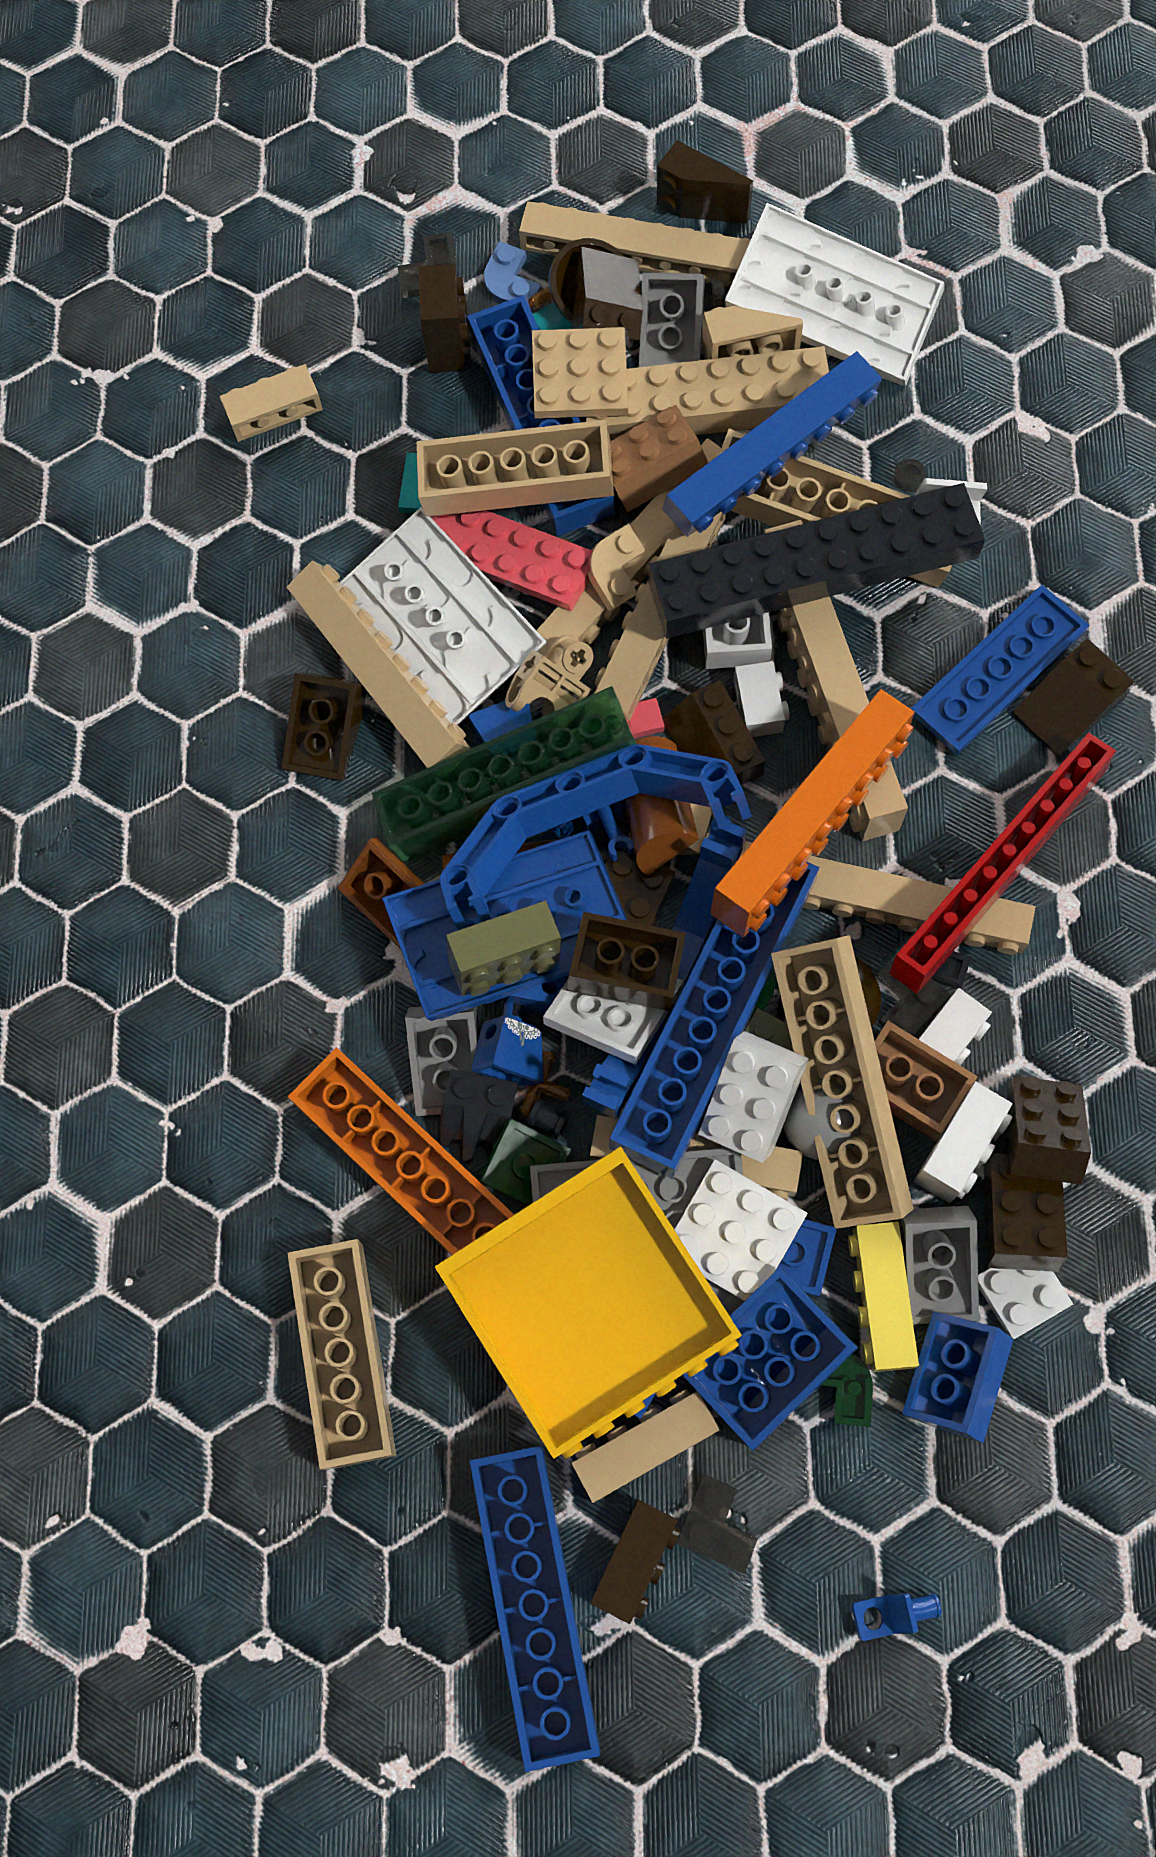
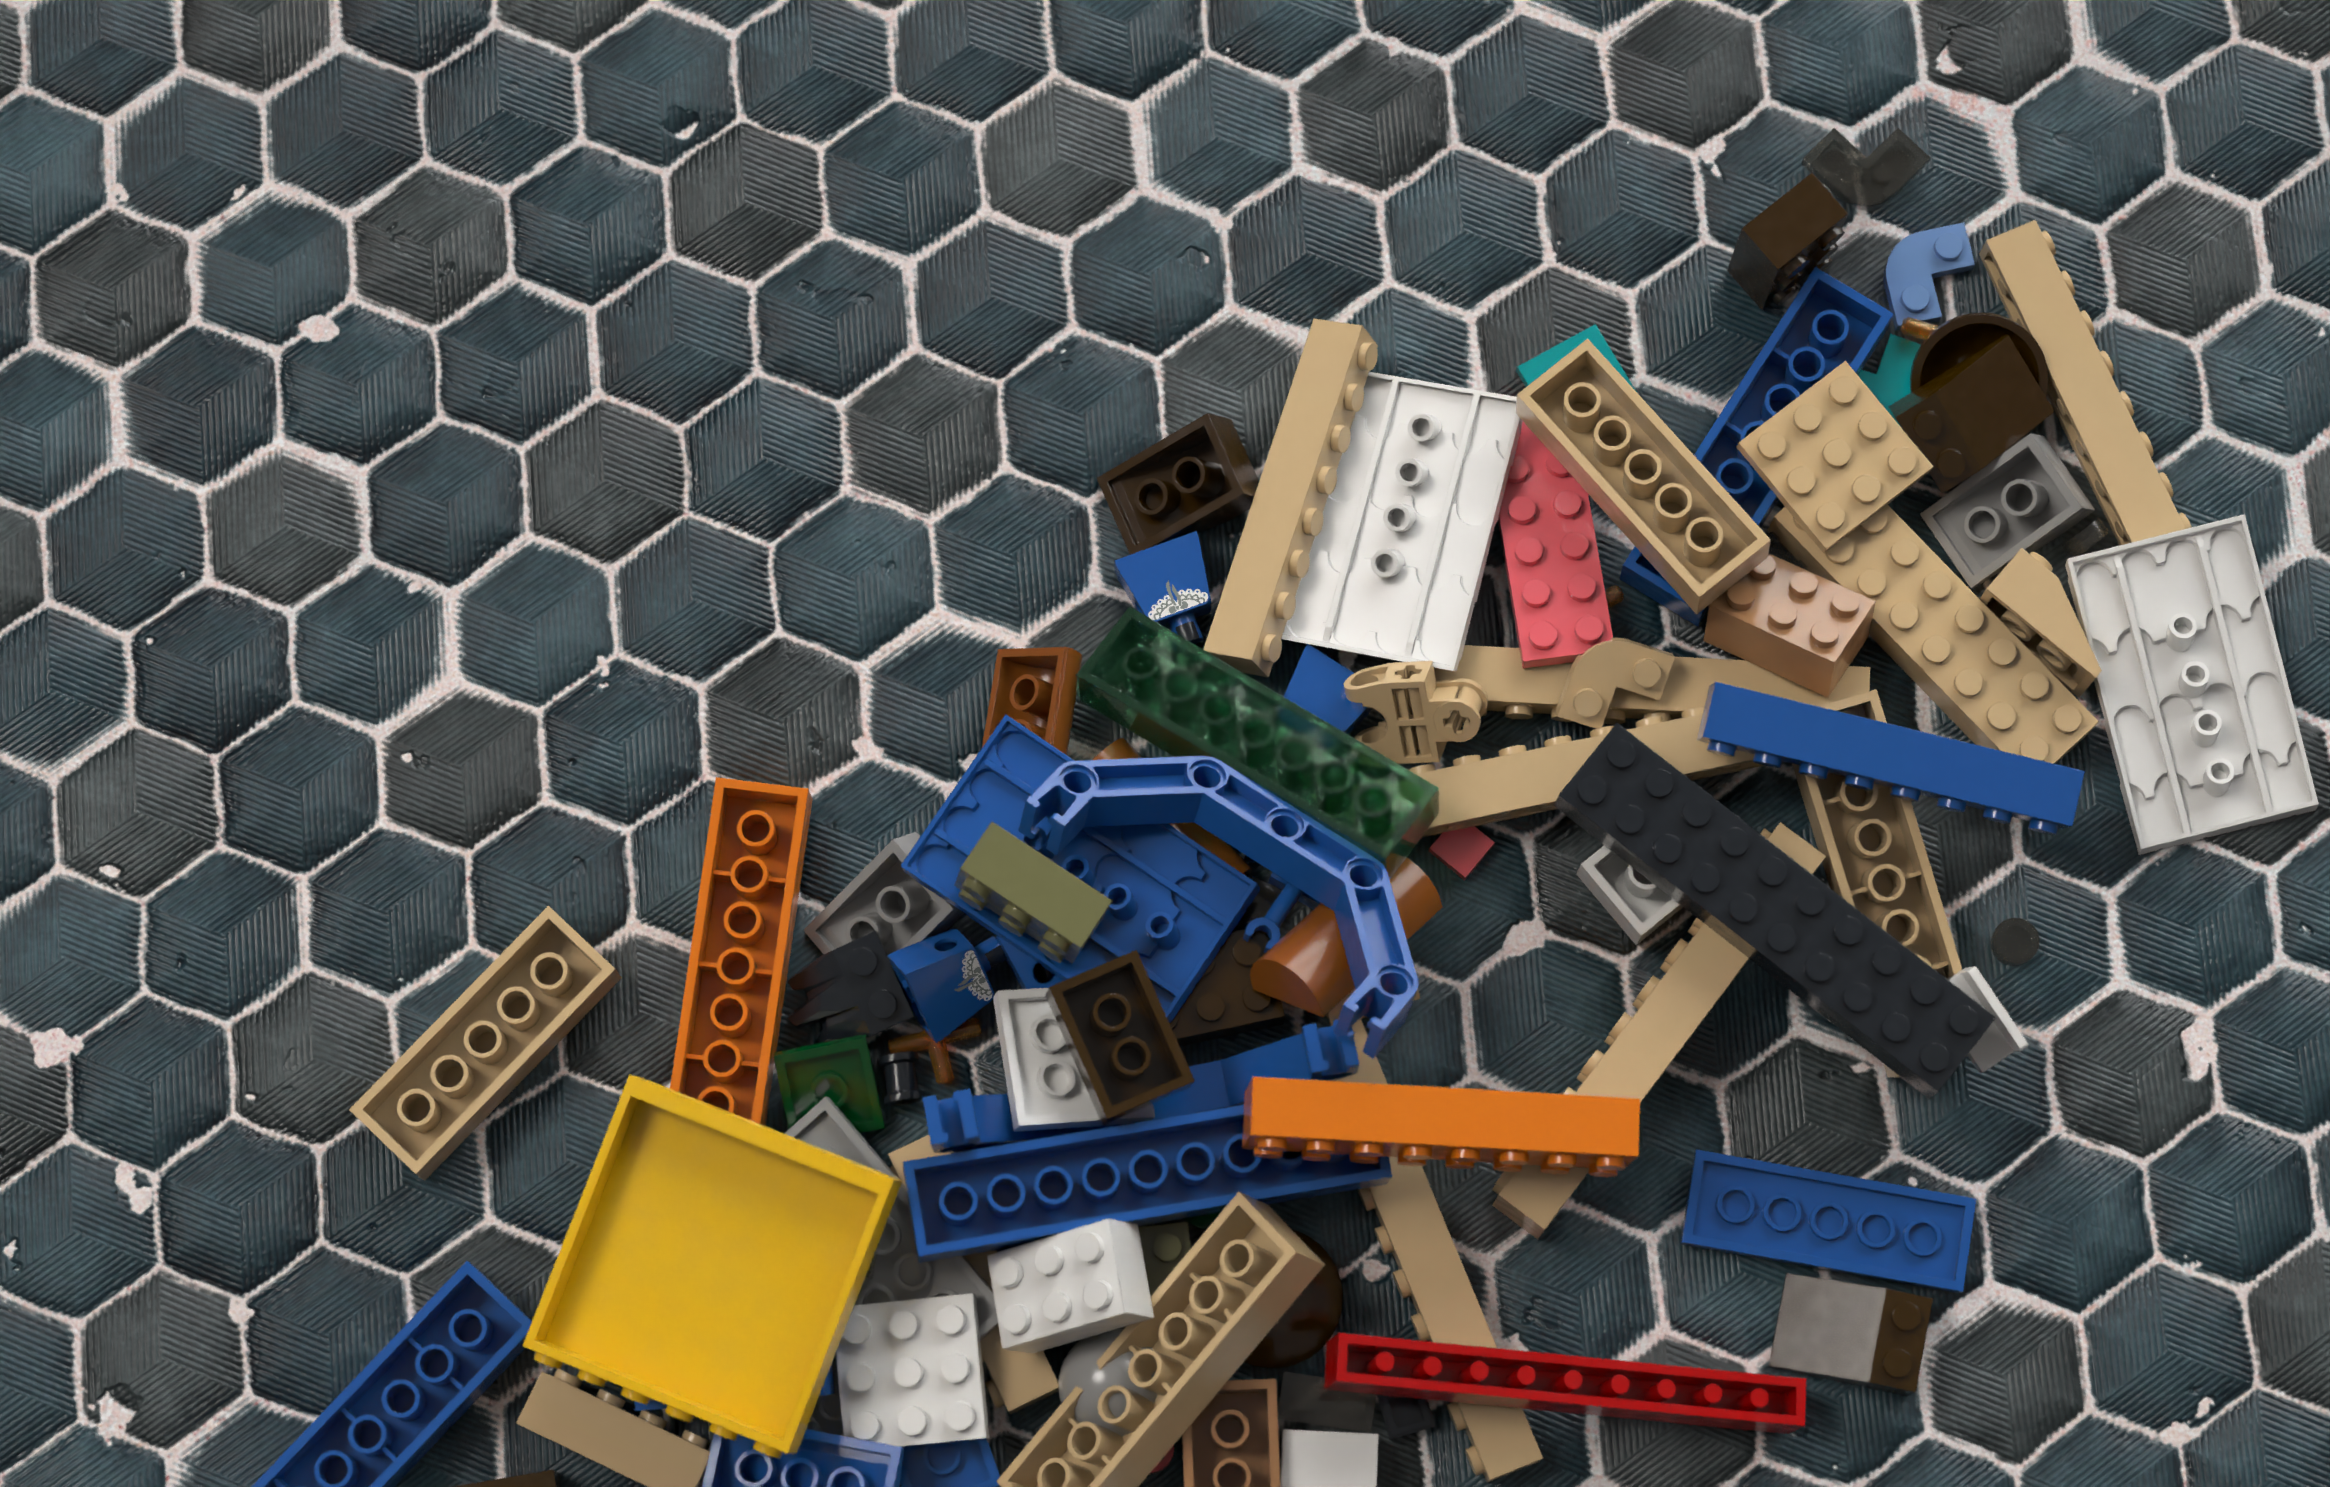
camera: 50 degrees right, 5 degrees up
tan brick [220,364,323,442] -> none
dark brown slope [656,140,753,224] -> none
dark brown slope [663,680,765,785] -> none
white brick [734,661,789,737] -> none
none -> blue torso [1114,531,1211,649]

